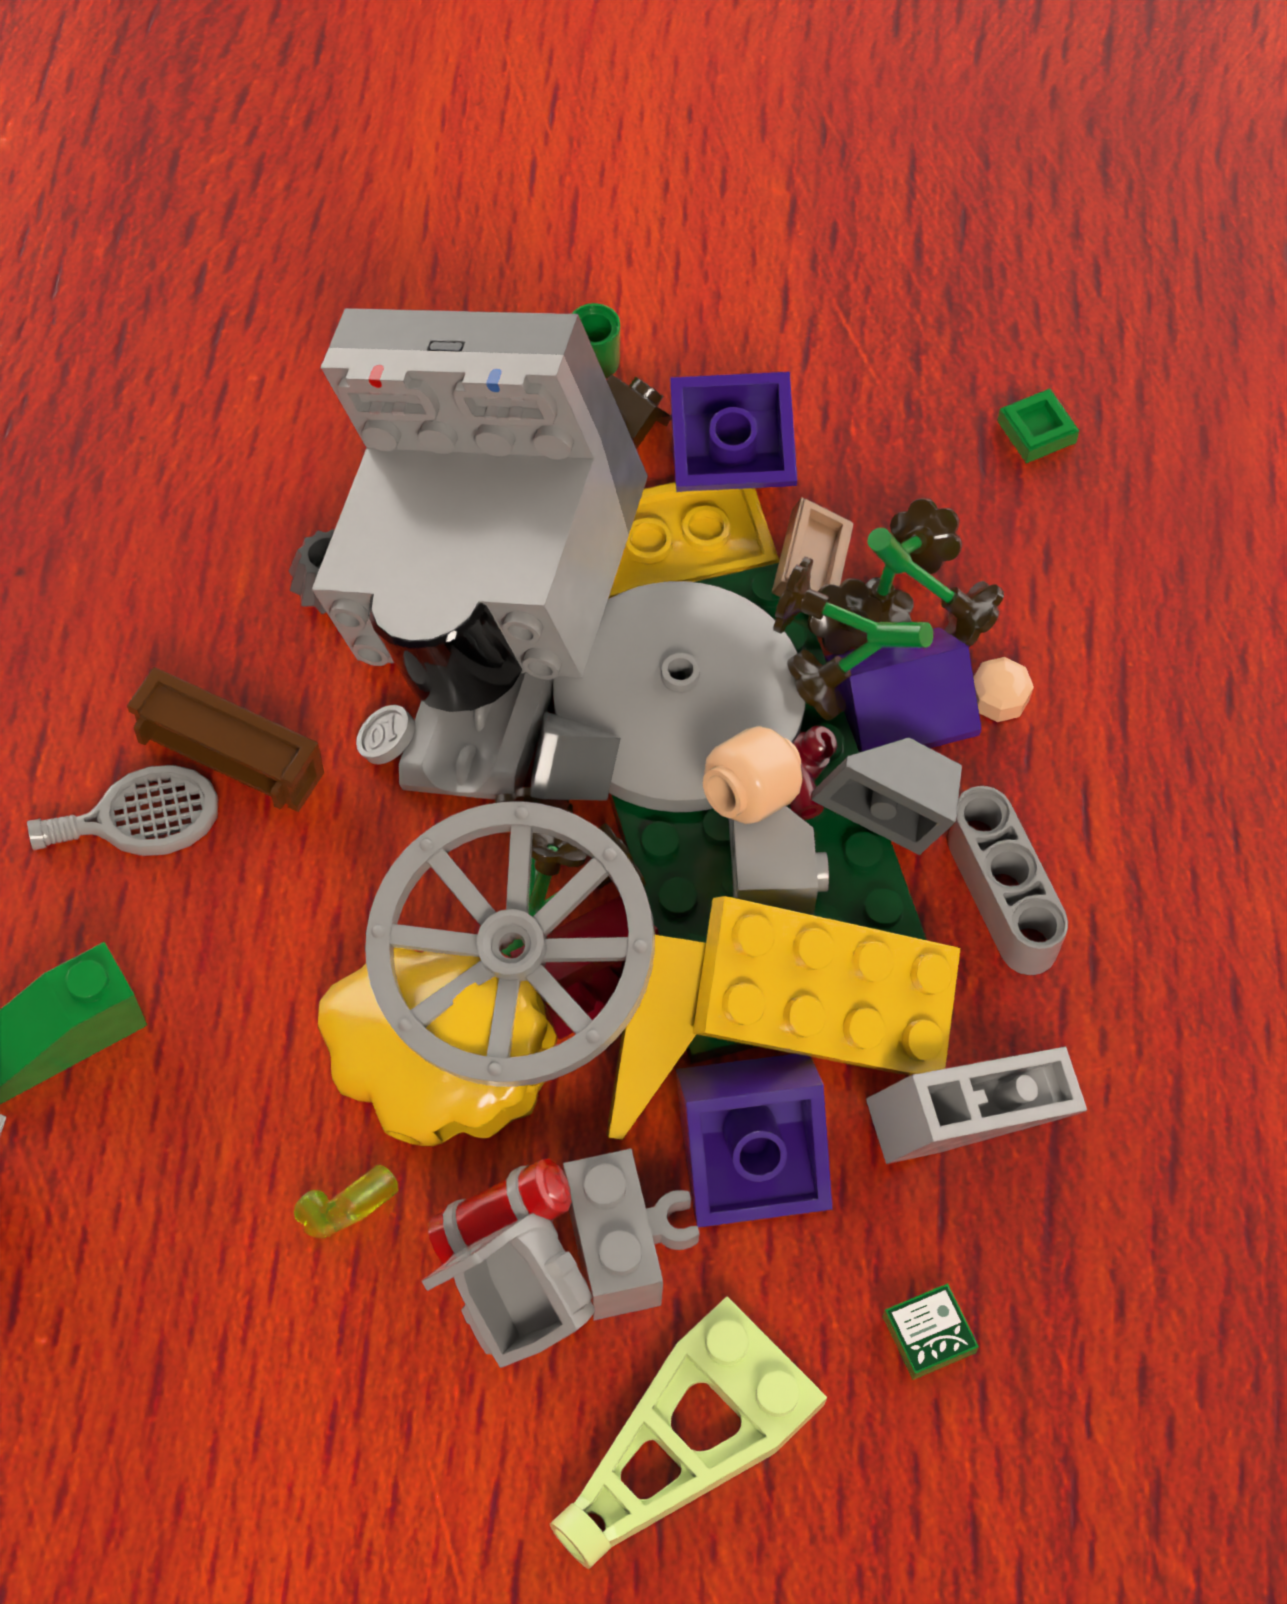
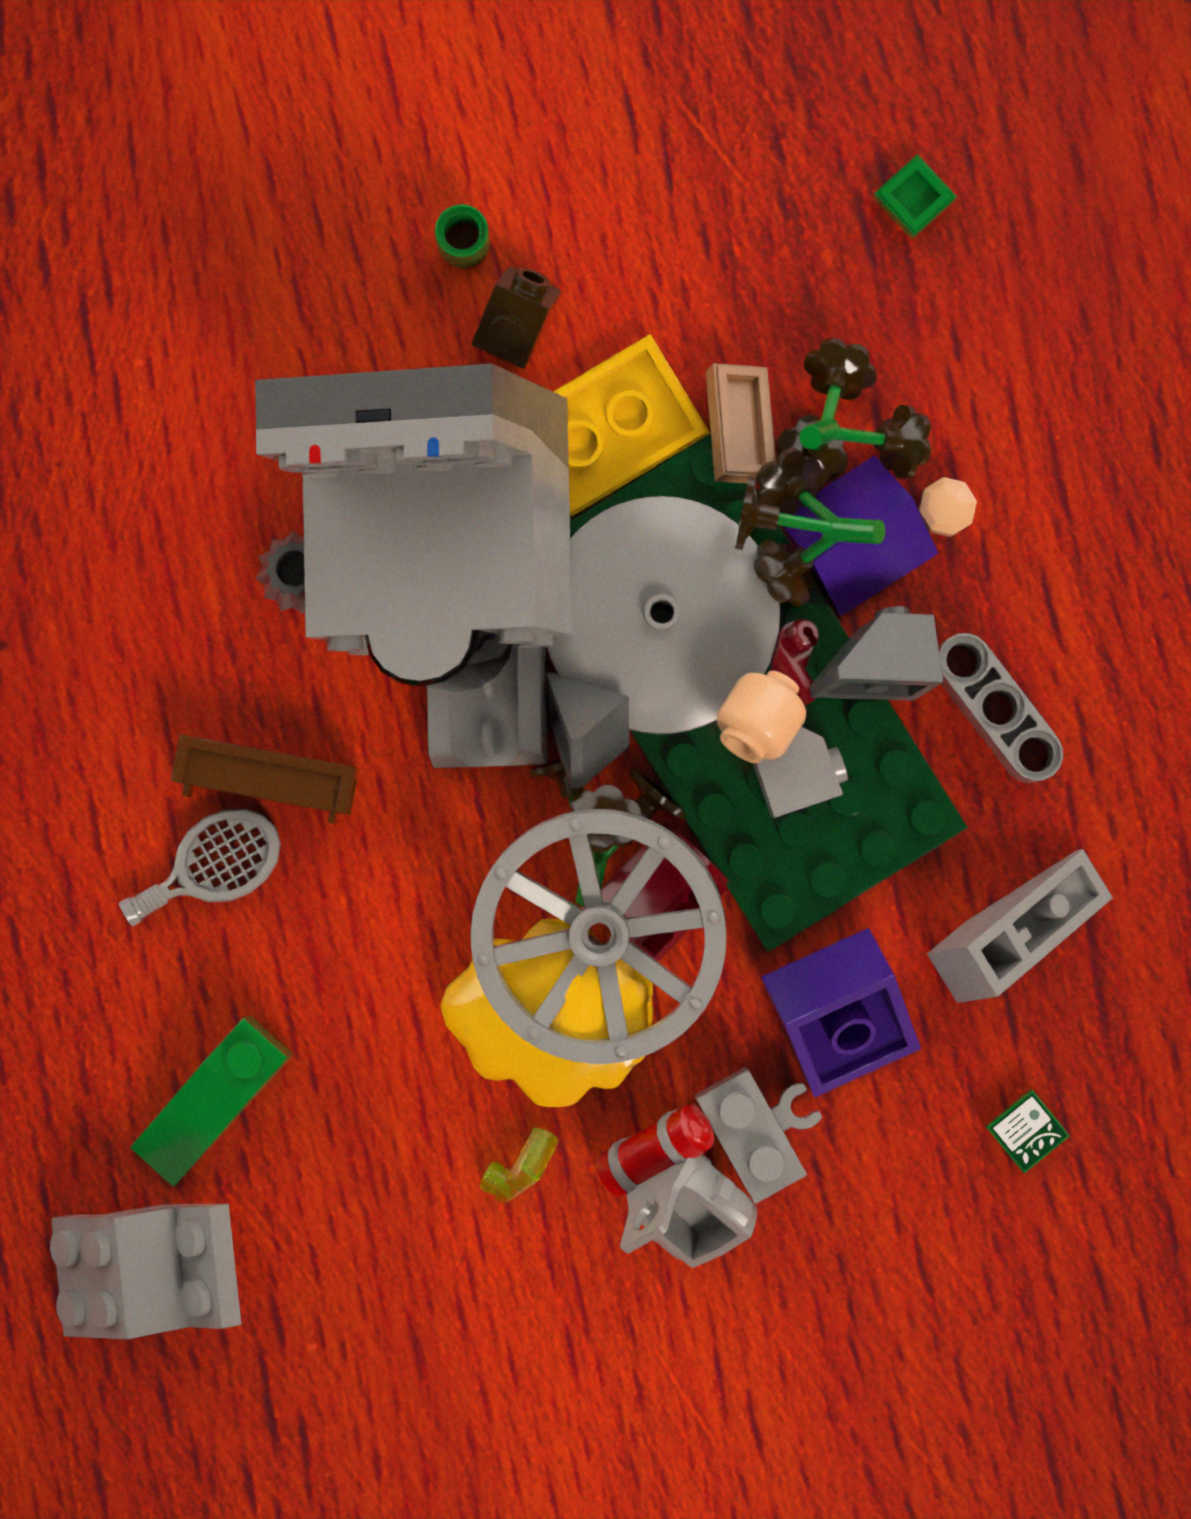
camera: 20 degrees left, 25 degrees up
light grey piece [356,705,415,764] -> none
yellowish green plate [550,1296,827,1569] -> none
yellow slope [606,935,706,1140] -> none
dark purple slope [670,372,797,492] -> none
yellow plate [693,896,960,1076] -> none

